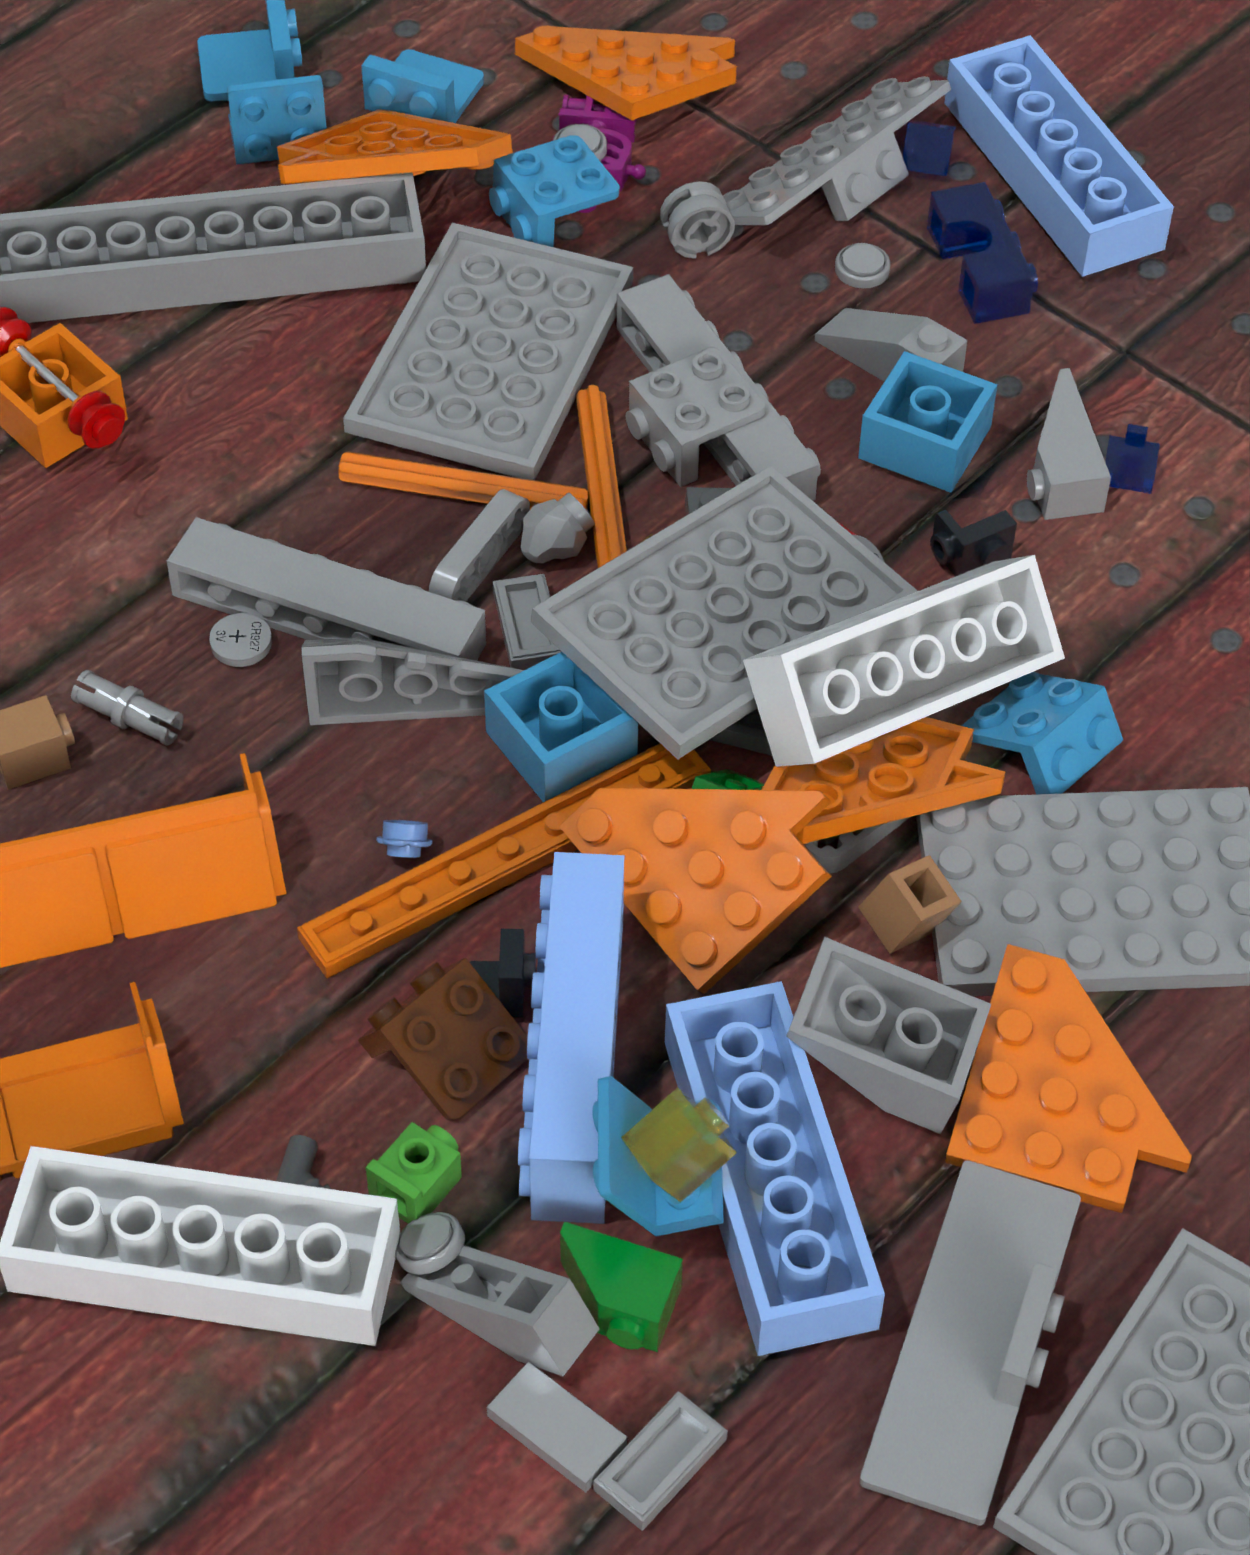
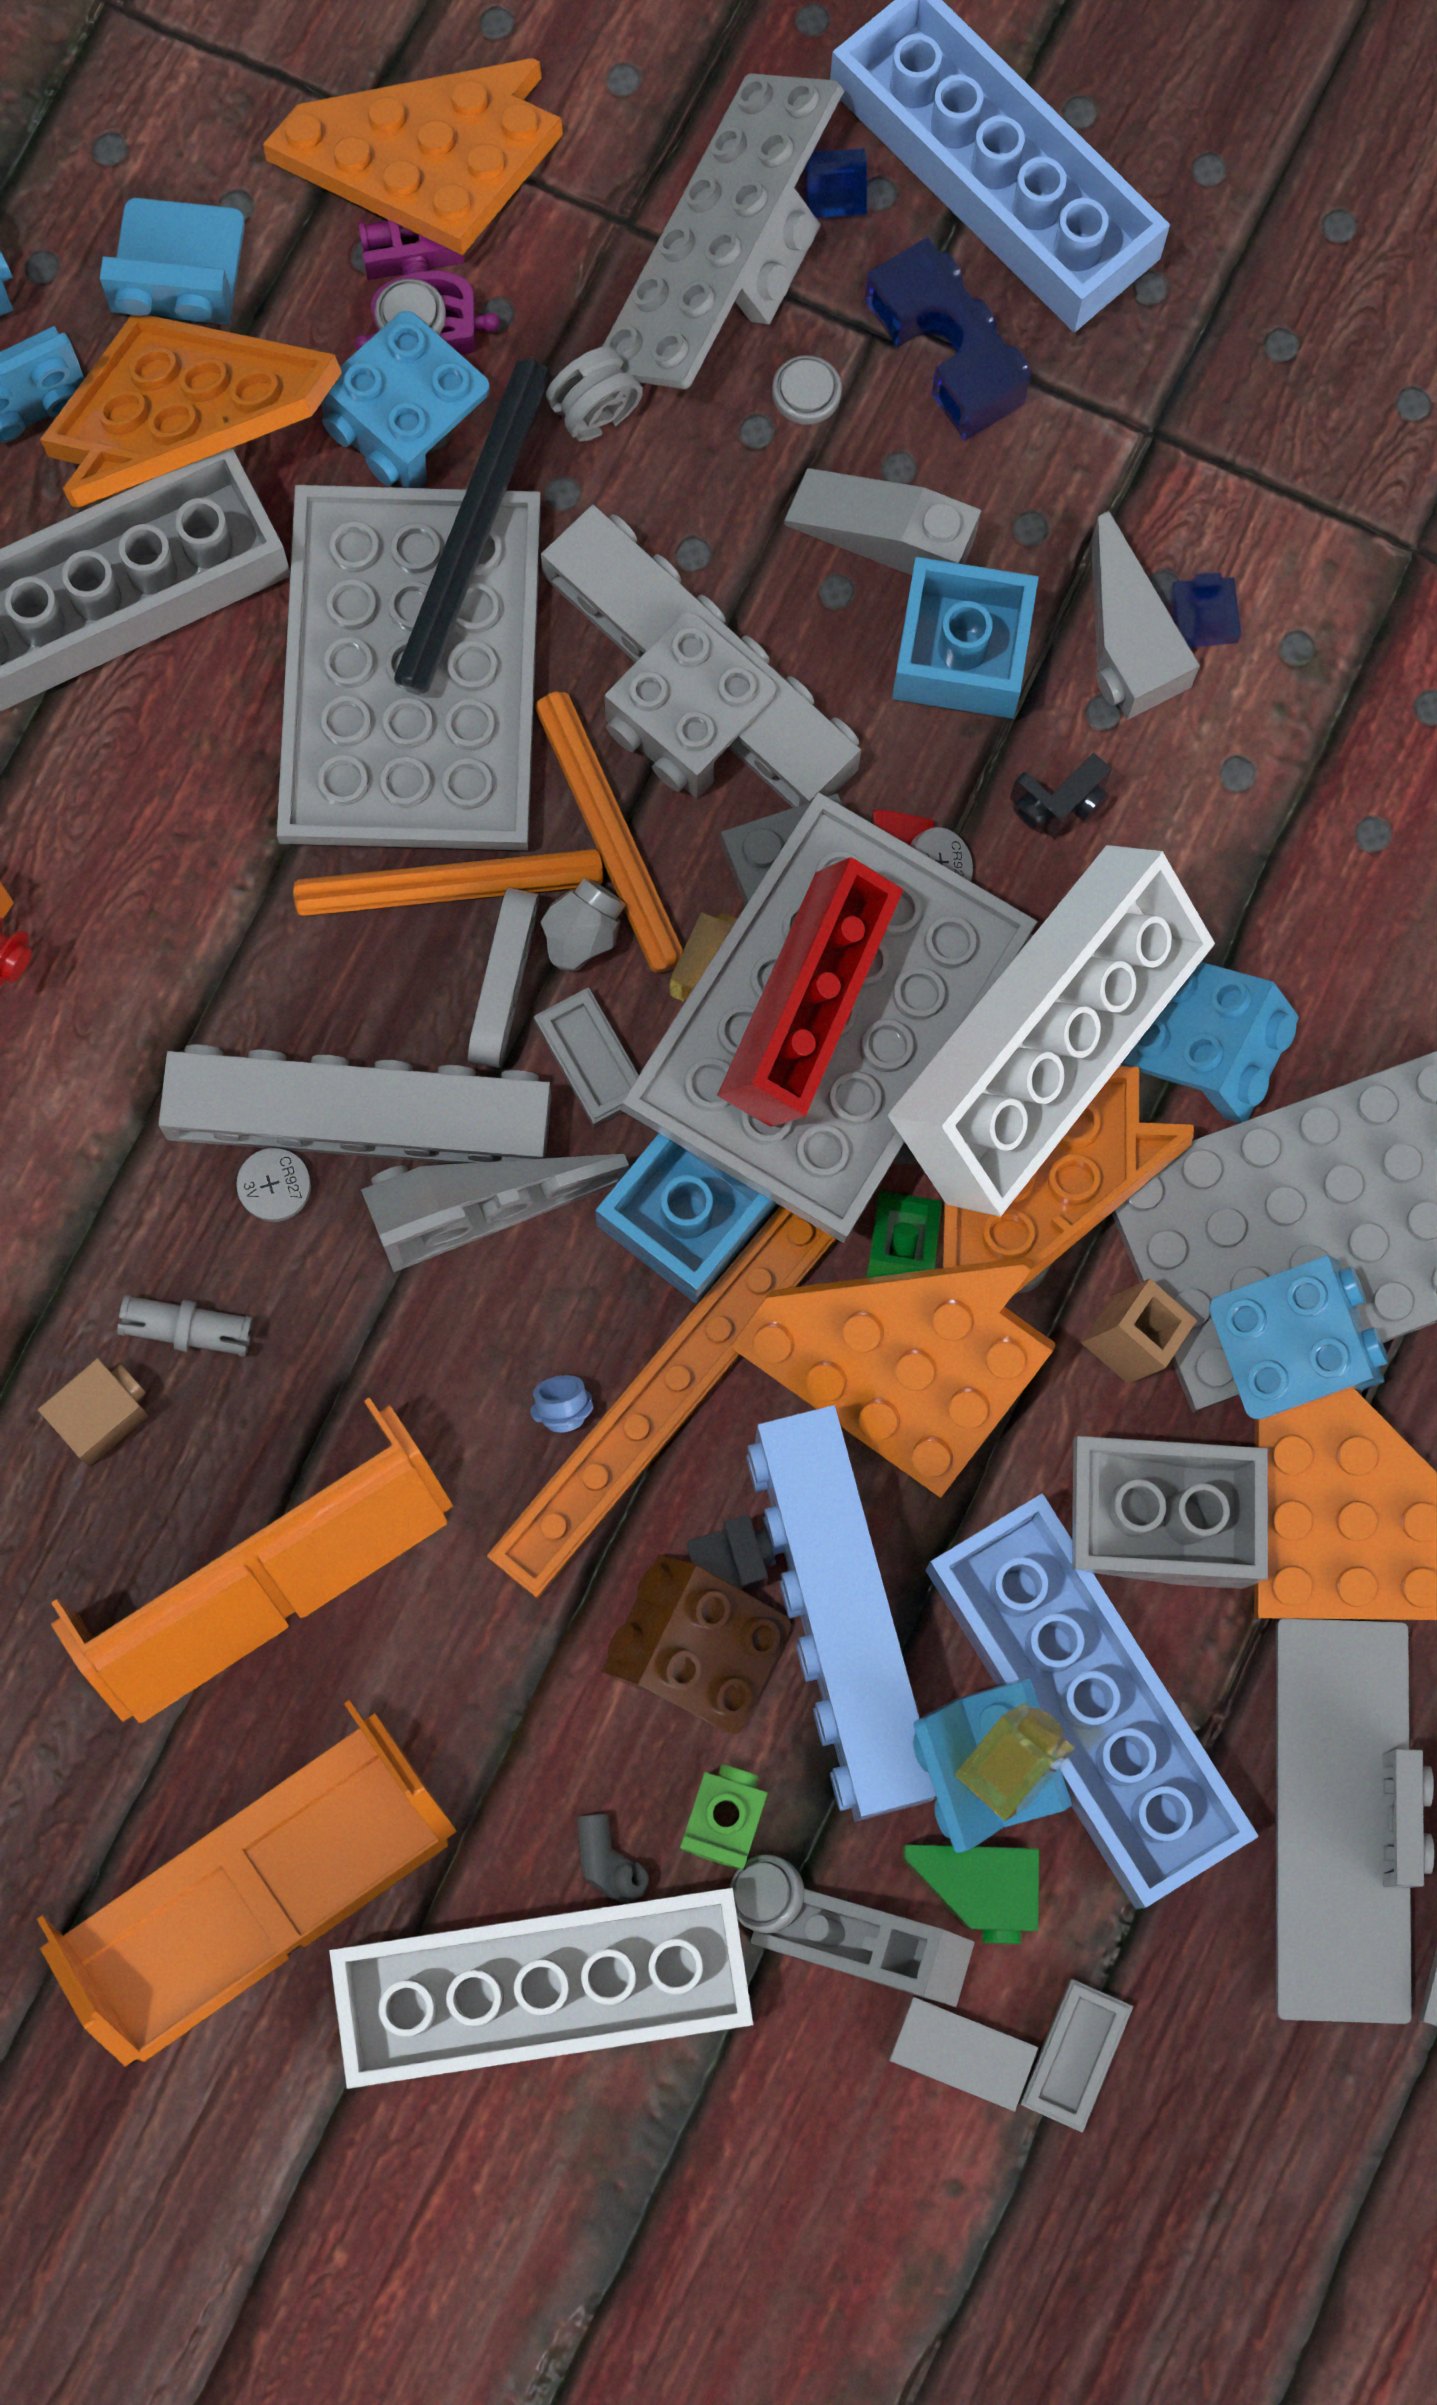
camera: 20 degrees left, 25 degrees up
none -> black axle [394,358,550,695]
none -> red brick [717,857,904,1127]
none -> dark azure bracket [1209,1255,1388,1420]

